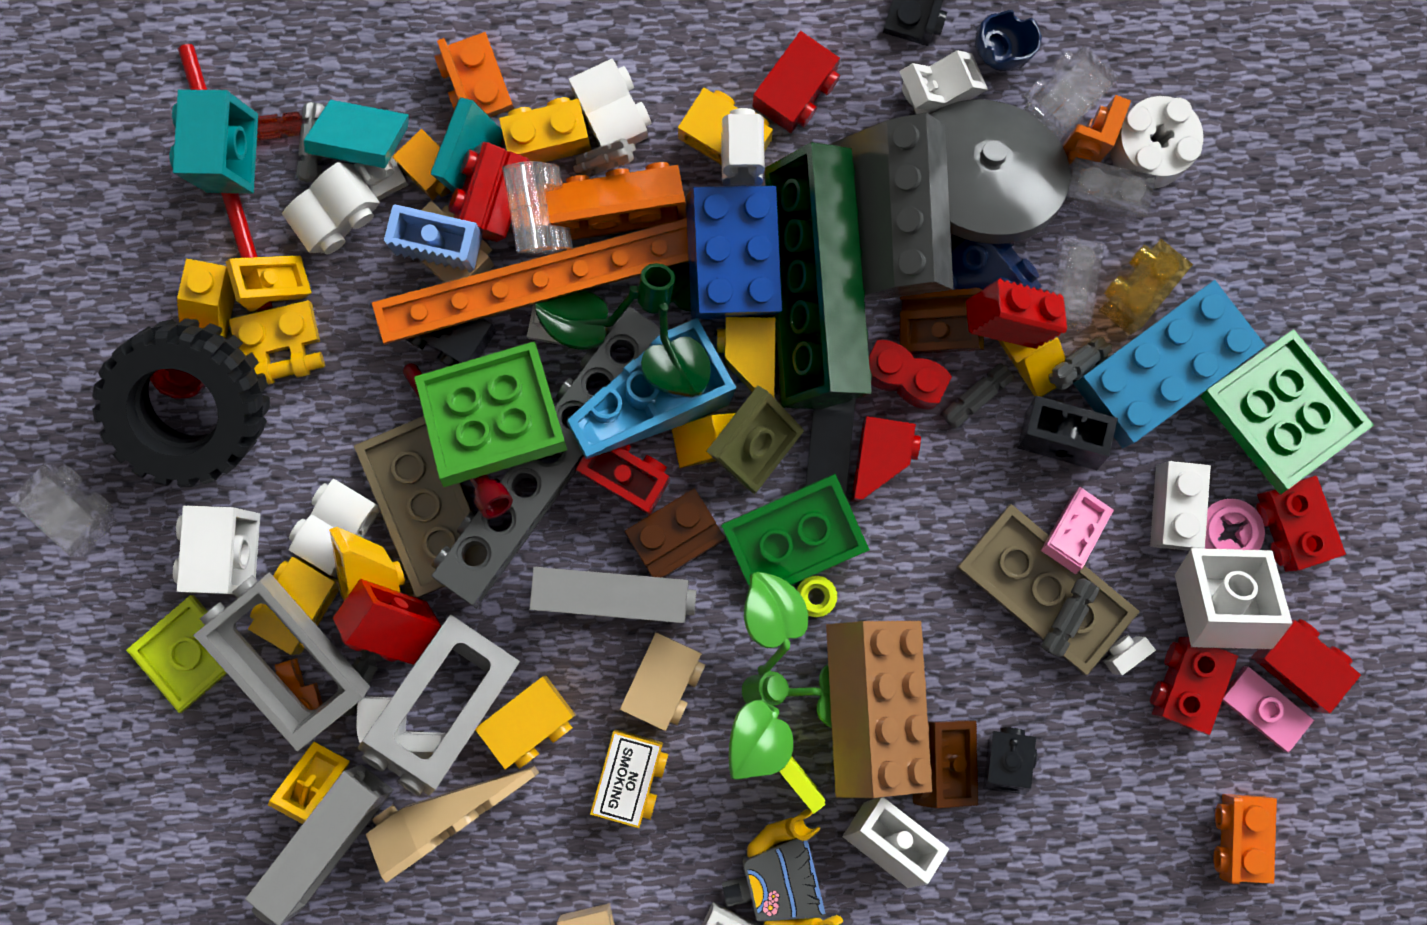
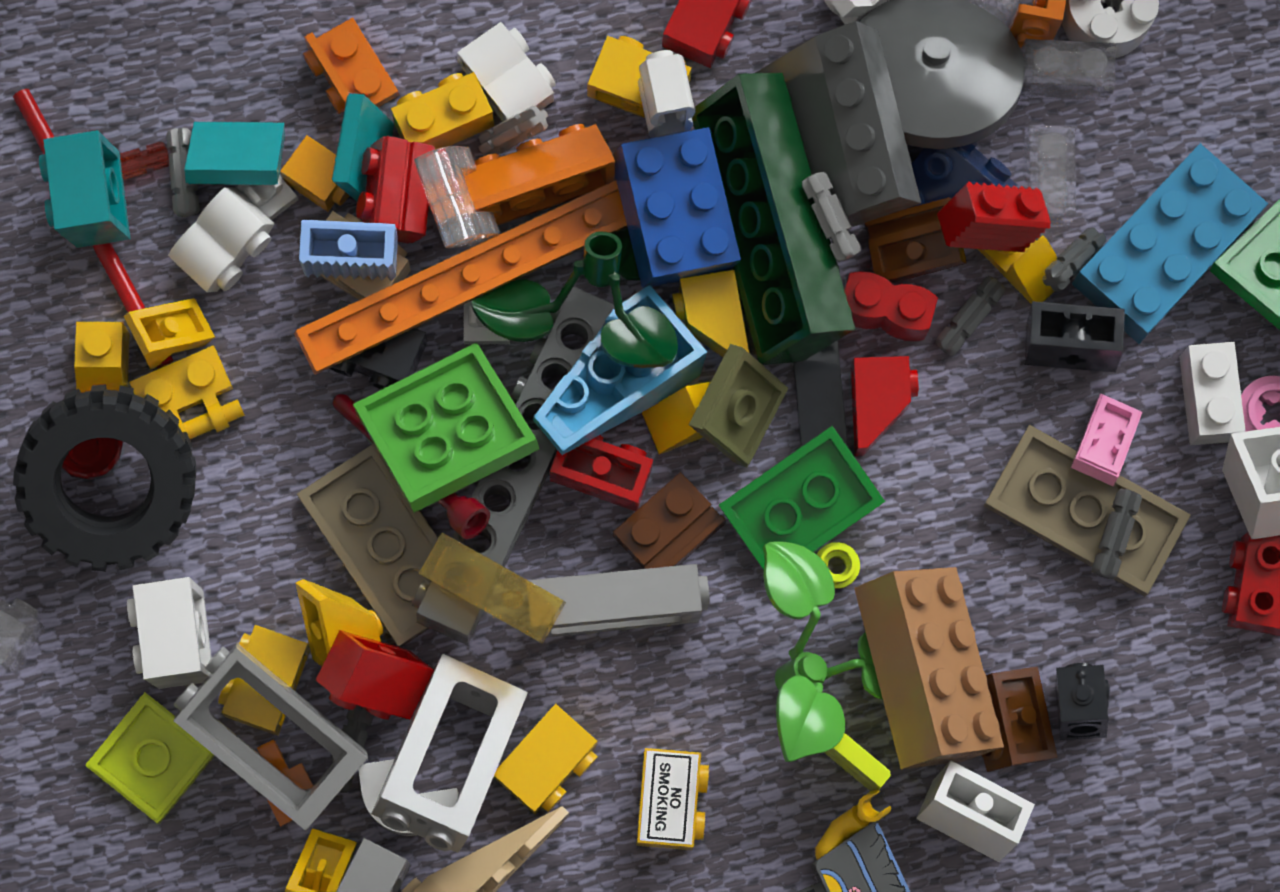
camera: 15 degrees left, 5 degrees down
white brick [289,479,380,578] -> none
tan brick [620,632,705,731] -> none
clear yellow brick [1099,239,1193,335] -> none
white plate [1103,635,1156,675] -> none
none -> clear yellow tile [418,533,566,644]
none -> light grey axle [802,172,861,261]

